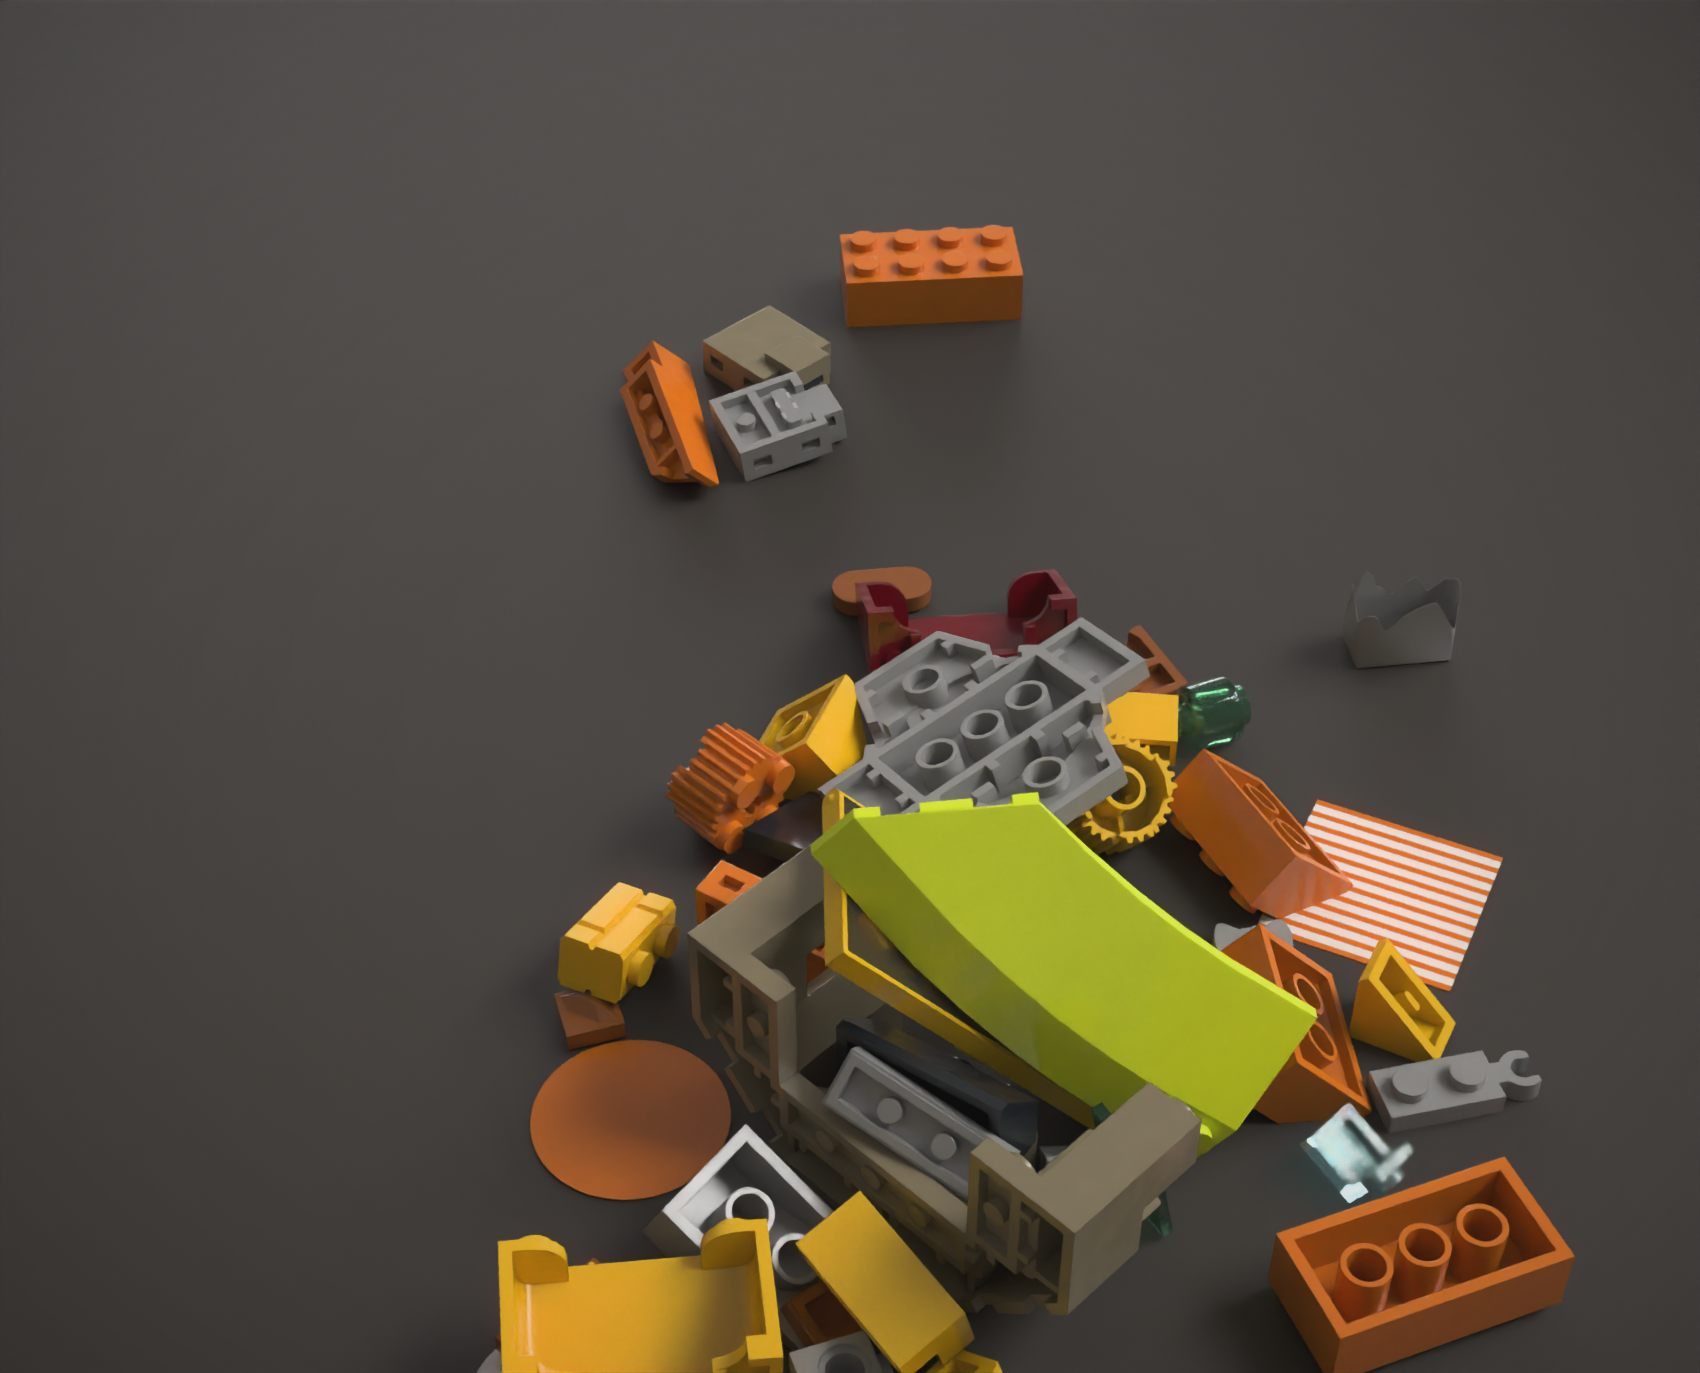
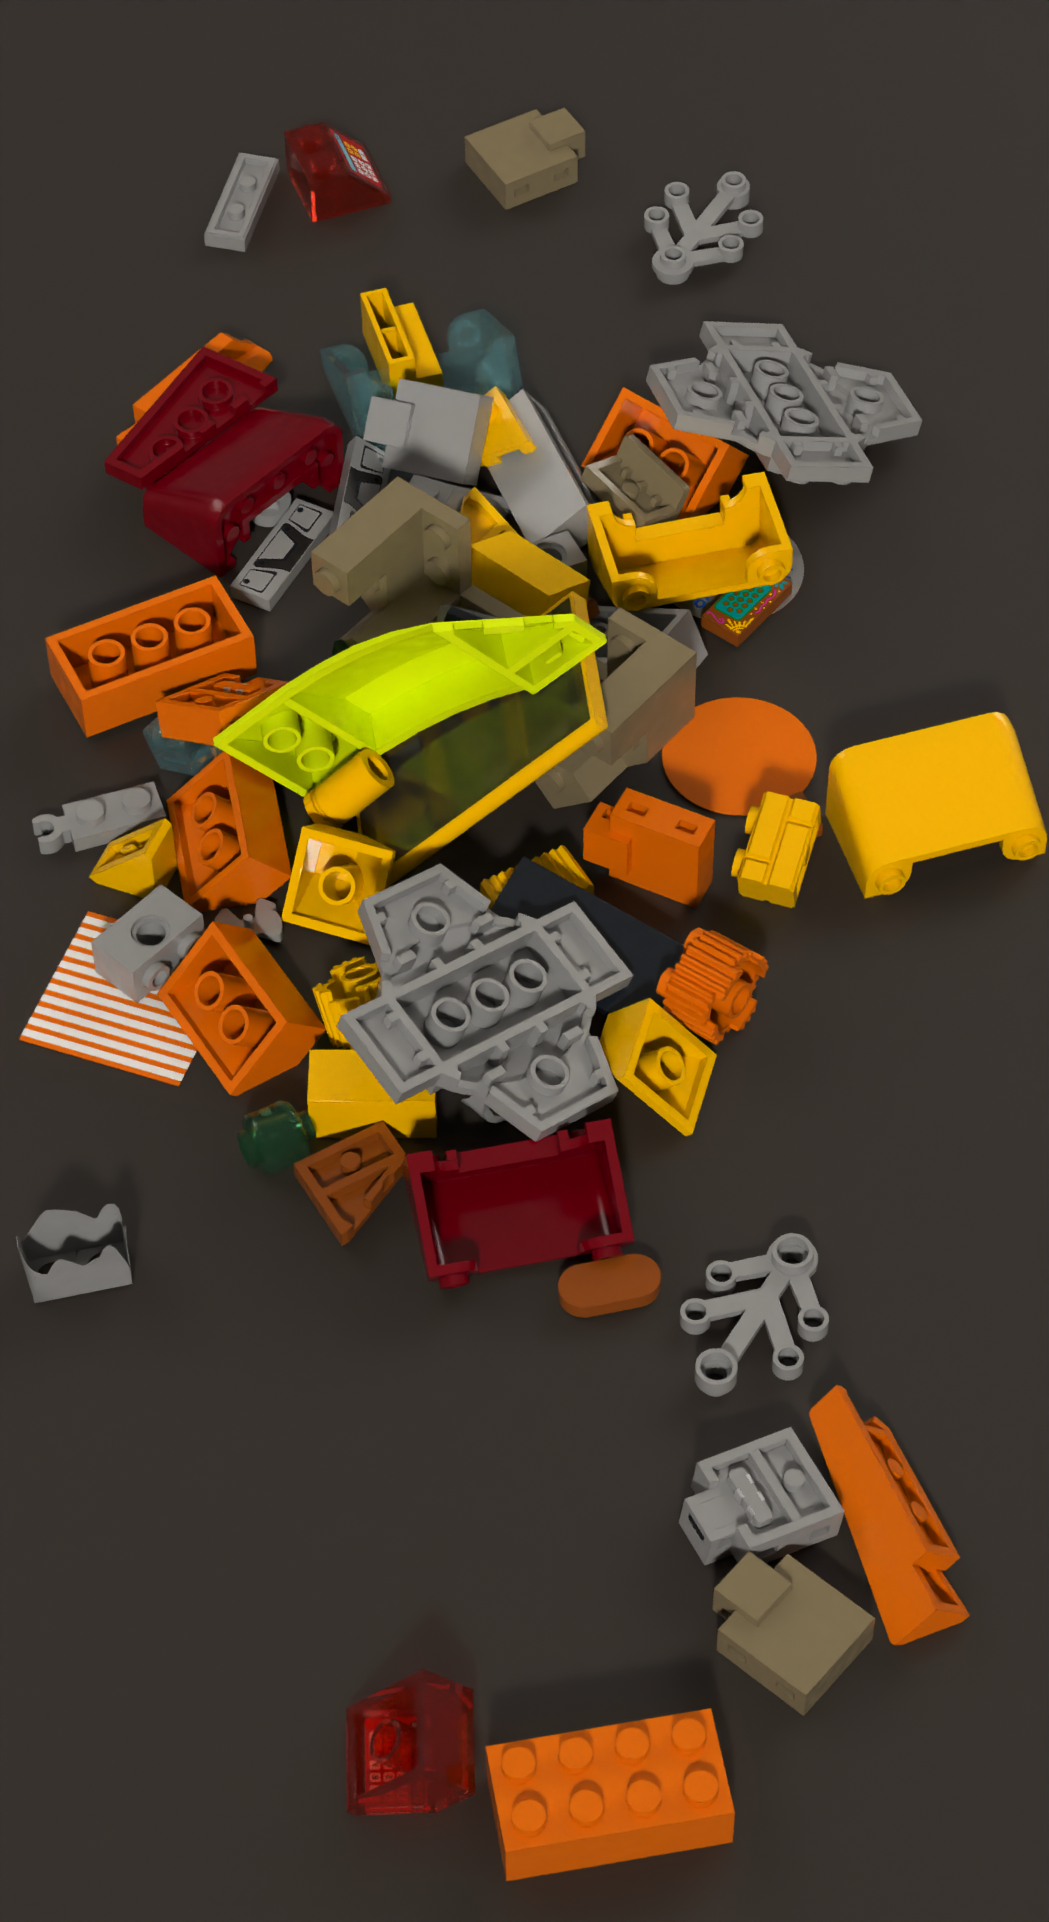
camera: 175 degrees right, 10 degrees up
none -> light grey brick [91,884,205,1003]
none -> orange piece [155,673,289,746]
none -> clear red slope [346,1669,476,1816]
none -> light grey plant [680,1233,829,1397]
none -> yellow windscreen [825,712,1047,899]

